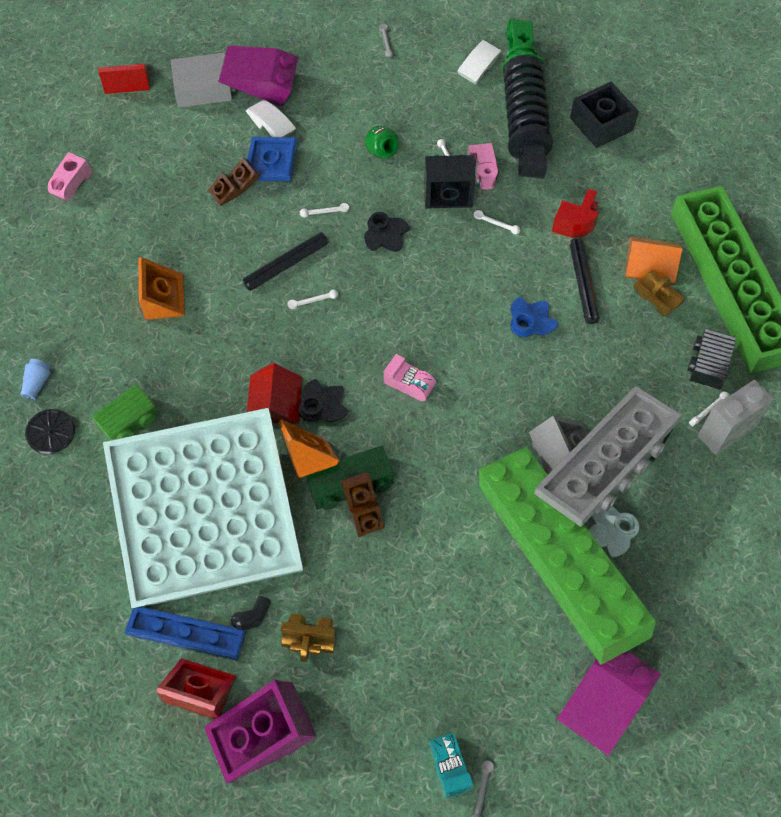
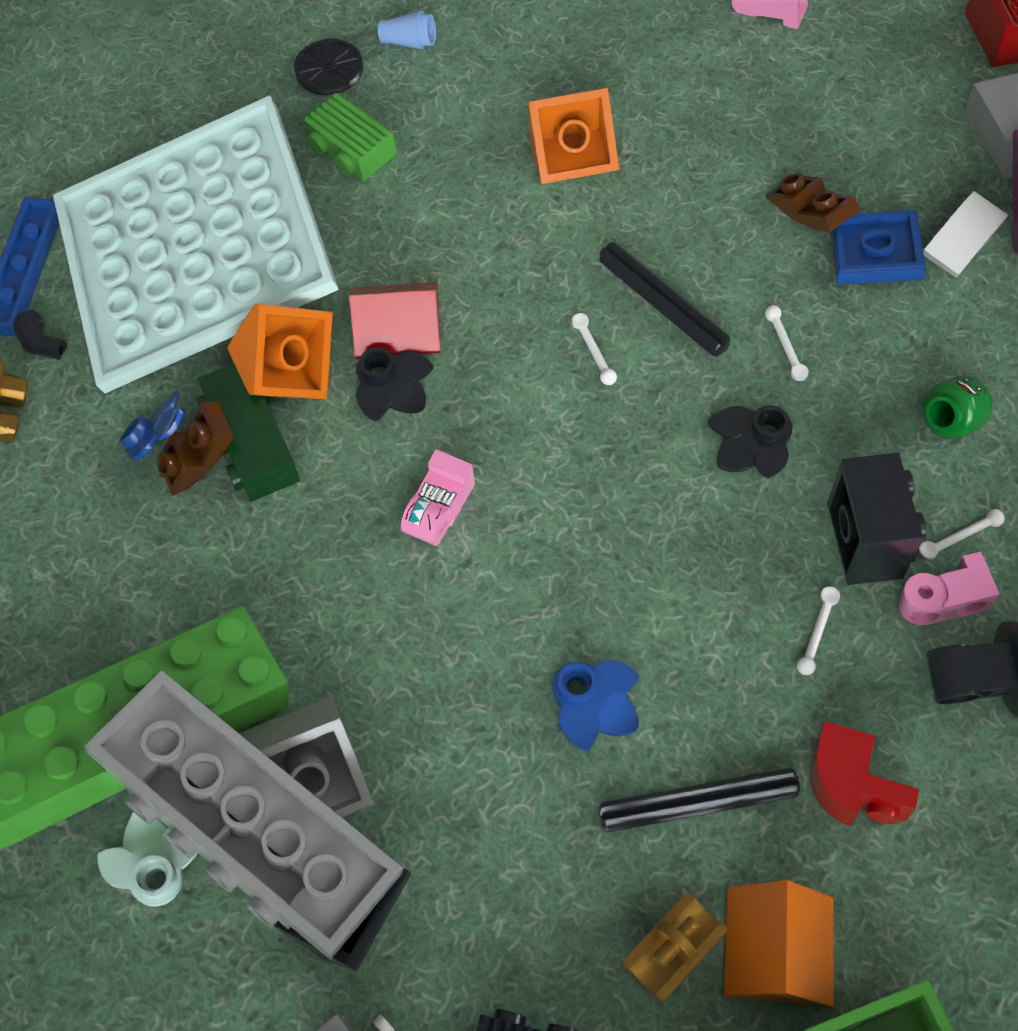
camera: 90 degrees right, 0 degrees up
none -> blue plate [119,392,185,461]

